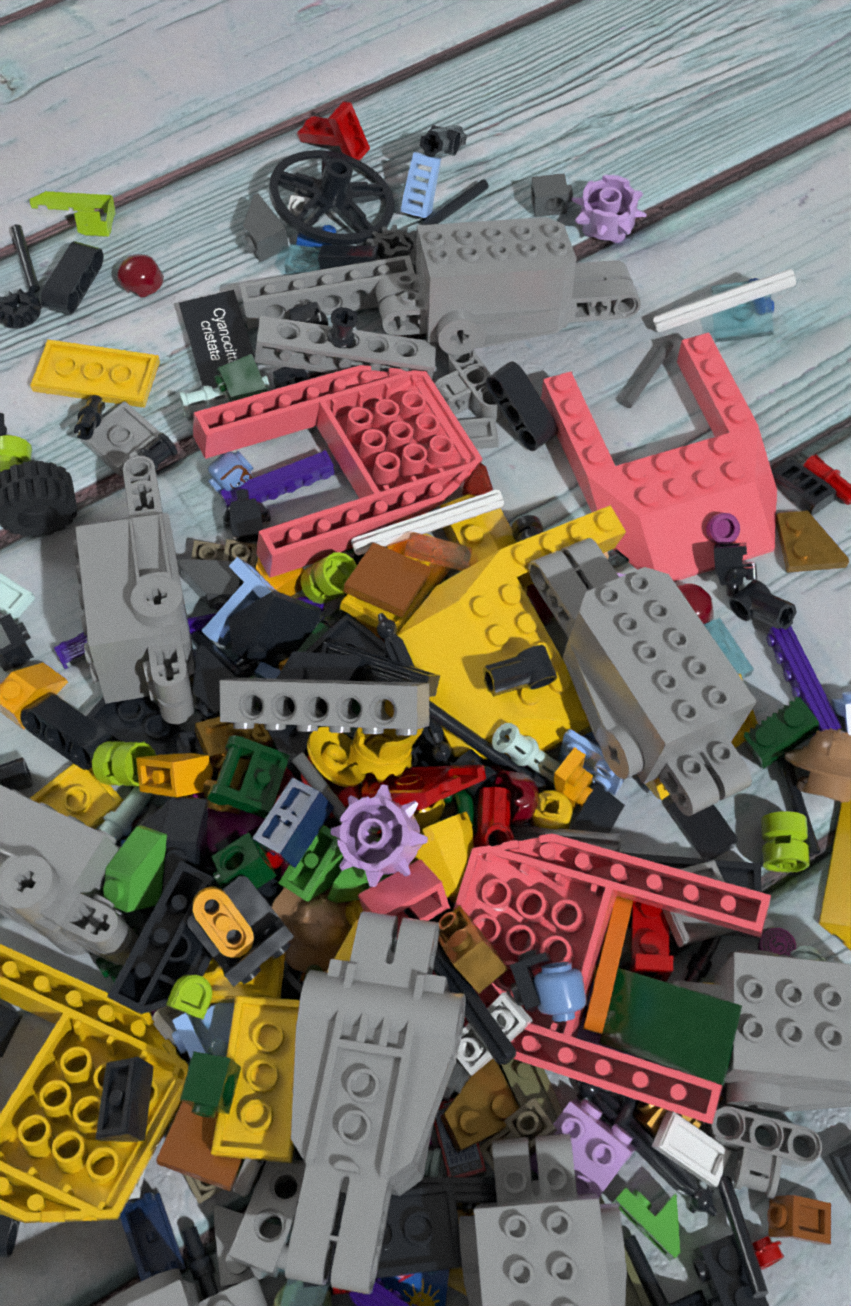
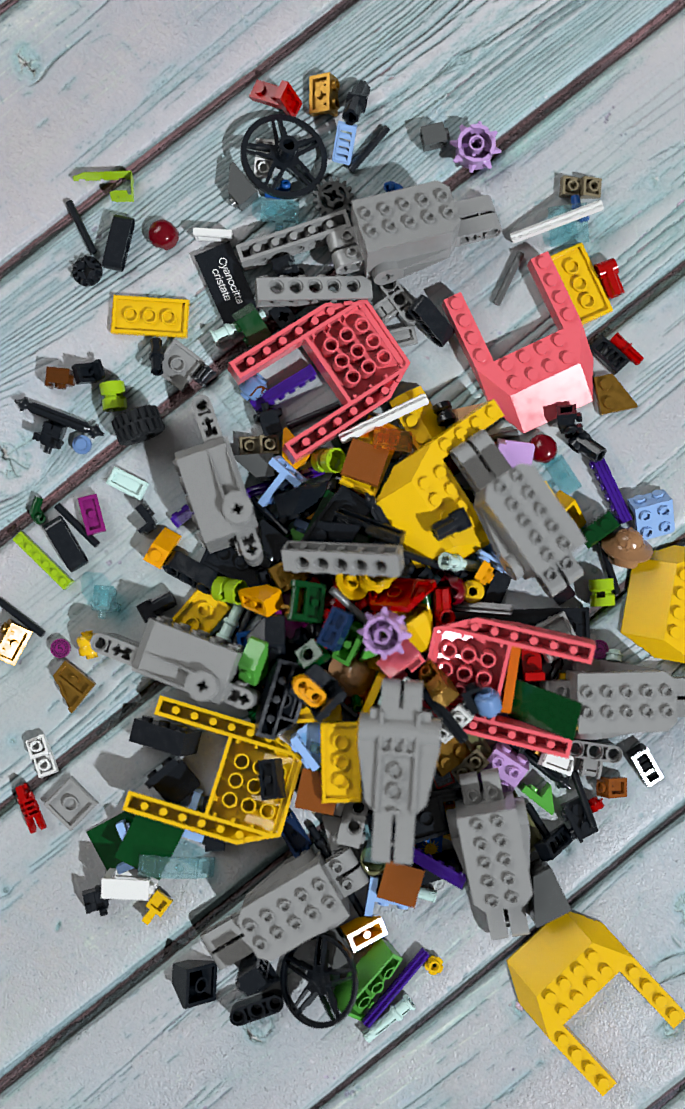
camera: 10 degrees left, 25 degrees up
lime tile [166,975,212,1020] -> none
dark green brick [180,1051,241,1118] -> none
black slope [318,245,379,270] -> none
black bush [327,307,358,348] -> none
clear red tile [462,463,493,496] -> none
magenta tile [706,513,740,544] -> none
none -> white tile [193,228,233,243]
none -> pearl gold bracket [309,72,340,117]
none -> yellow tile [551,242,613,325]
none -> dark tan slope [559,175,602,199]
none -> red piece [594,258,625,299]

